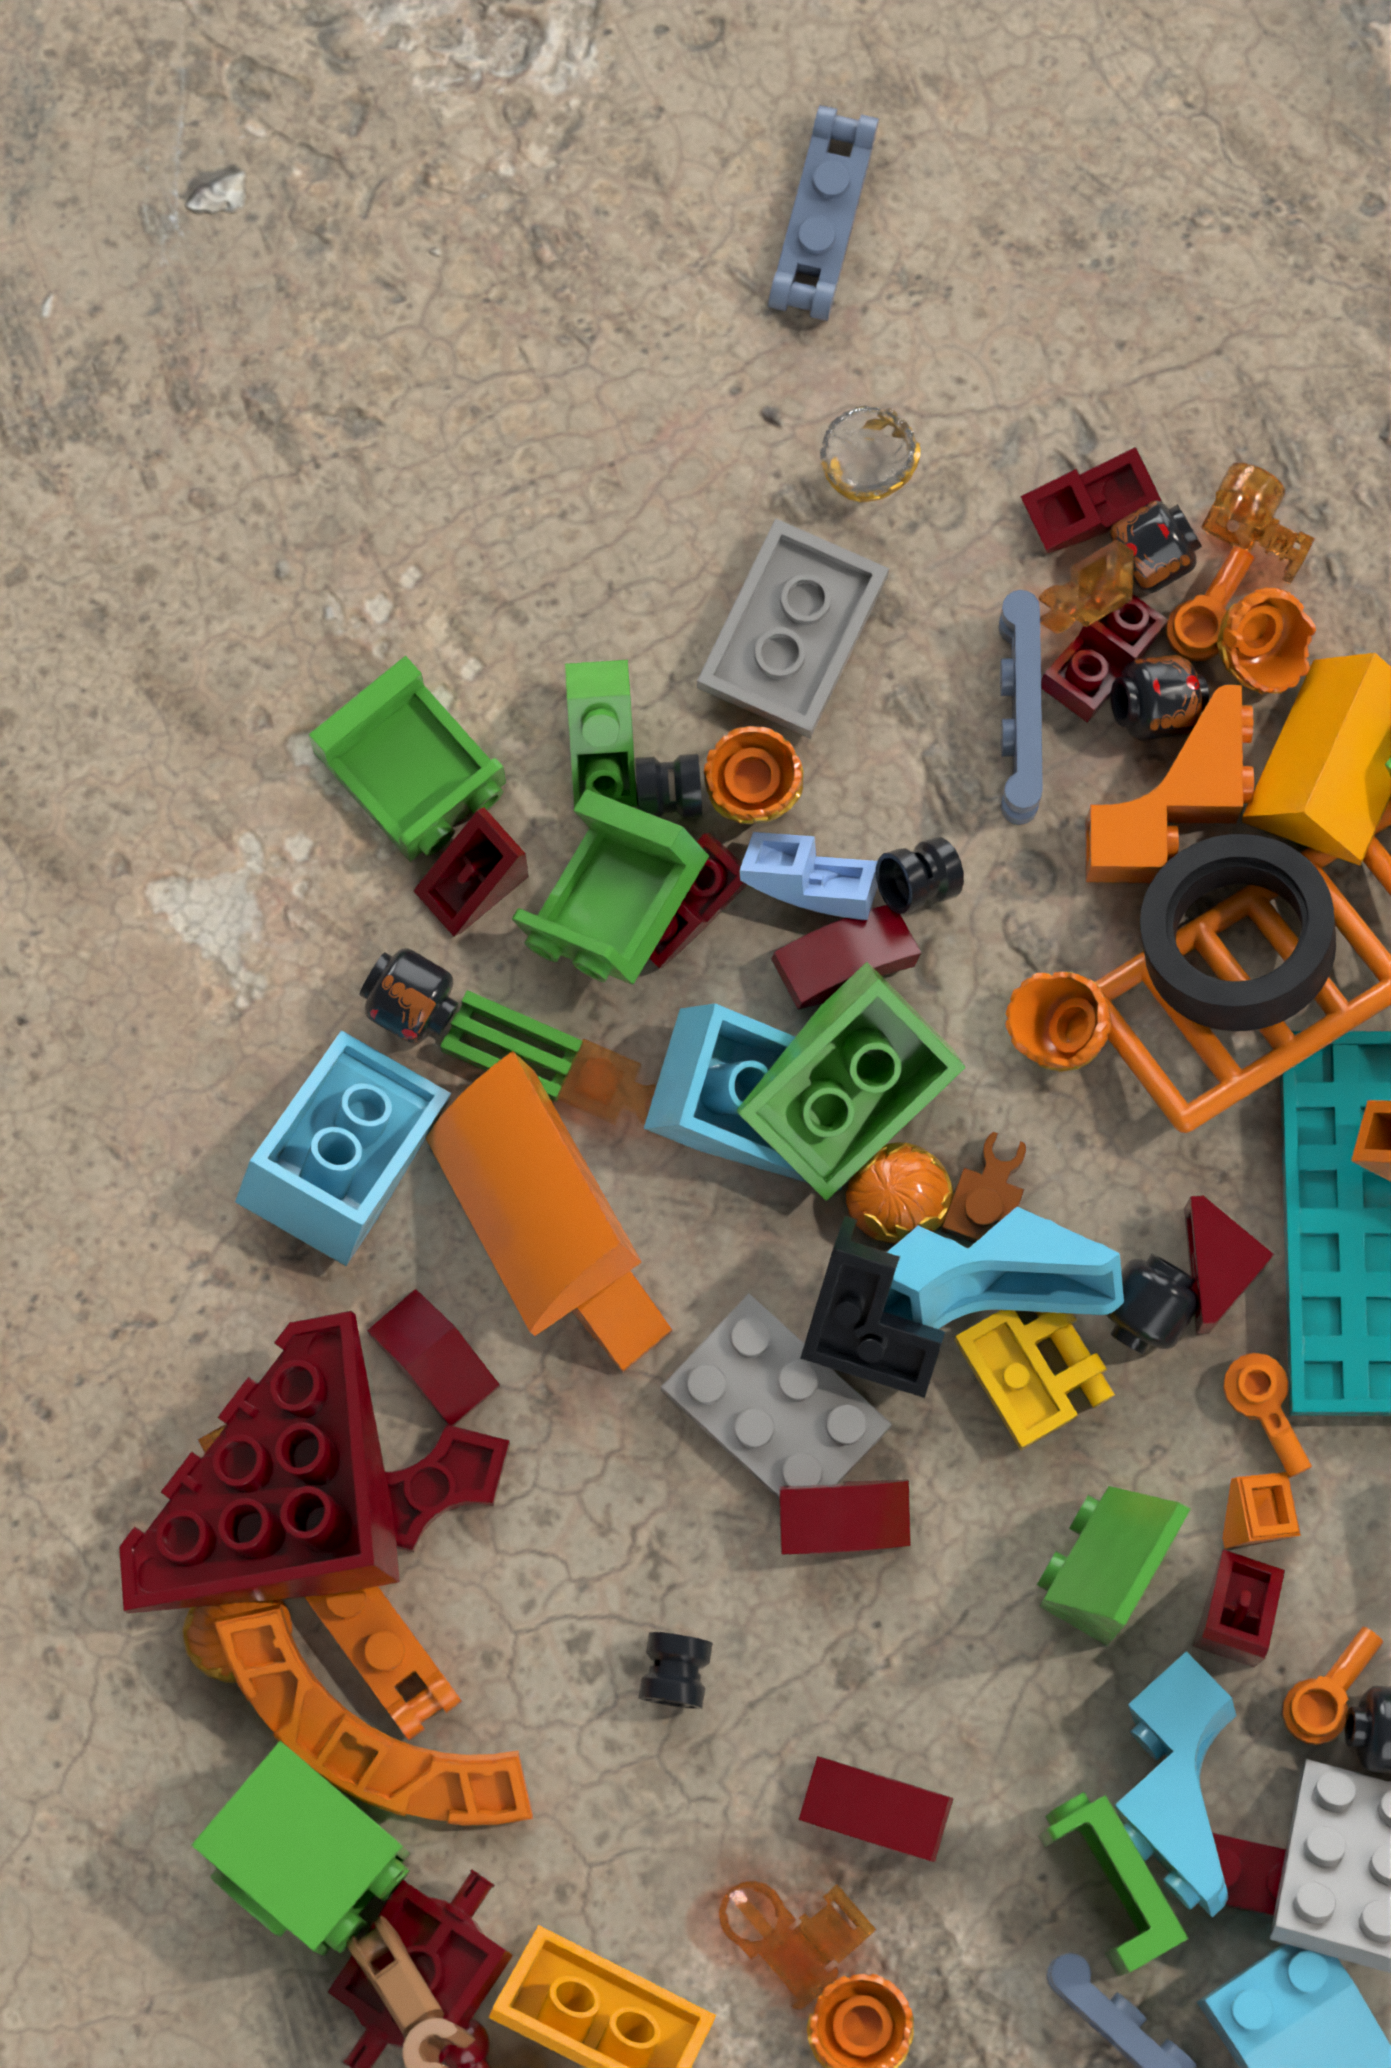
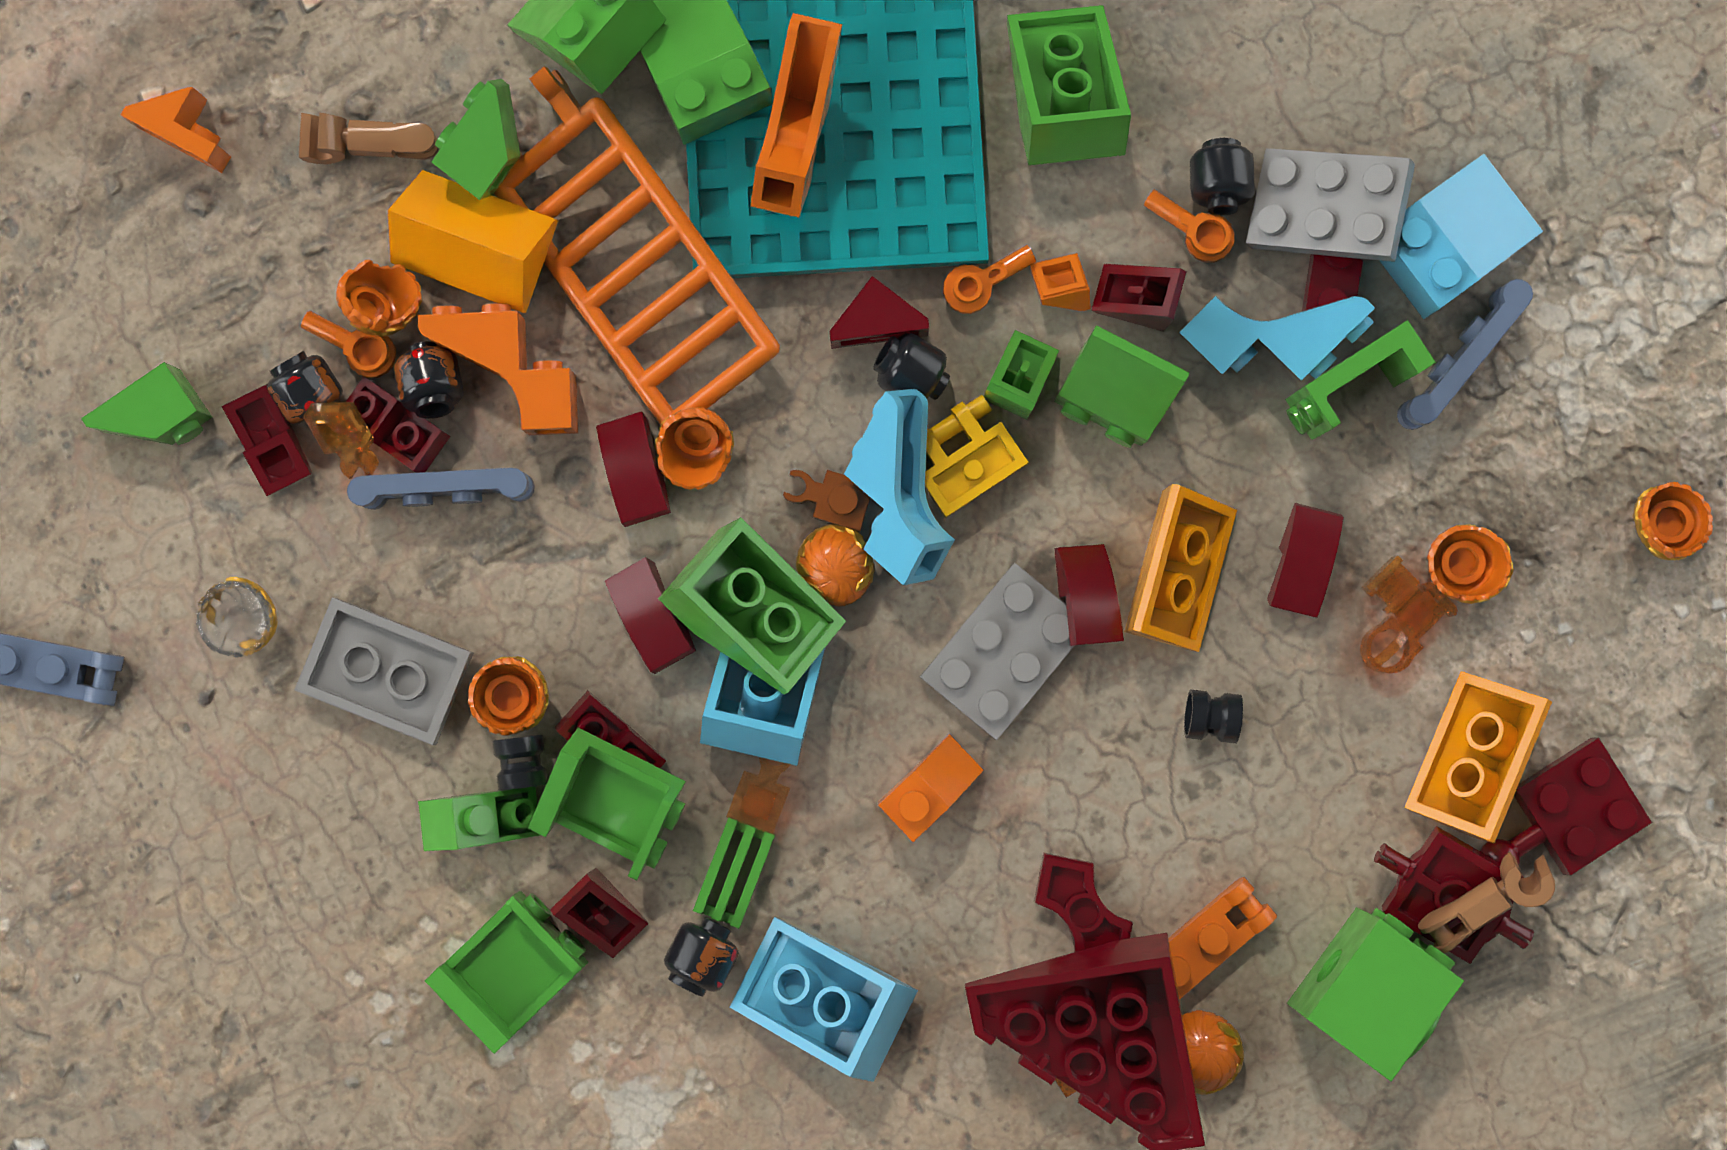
camera: 90 degrees left, 10 degrees up
orange tile [215,1604,533,1825] -> none
dark red slope [367,1289,500,1426] -> none
orange slope [425,1051,642,1336] -> none
light blue slope [740,832,878,920] -> none
black panel [800,1216,946,1398] -> none
black wheel [876,837,964,914] -> none
black tyre [1140,834,1336,1031] -> none
clear orange piece [1201,462,1315,584] -> none
none -> bright green slope [81,362,212,445]
none -> dark red slope [596,411,671,527]
none -> bright green slope [984,330,1059,420]
none -> light orange slope [1124,484,1237,652]

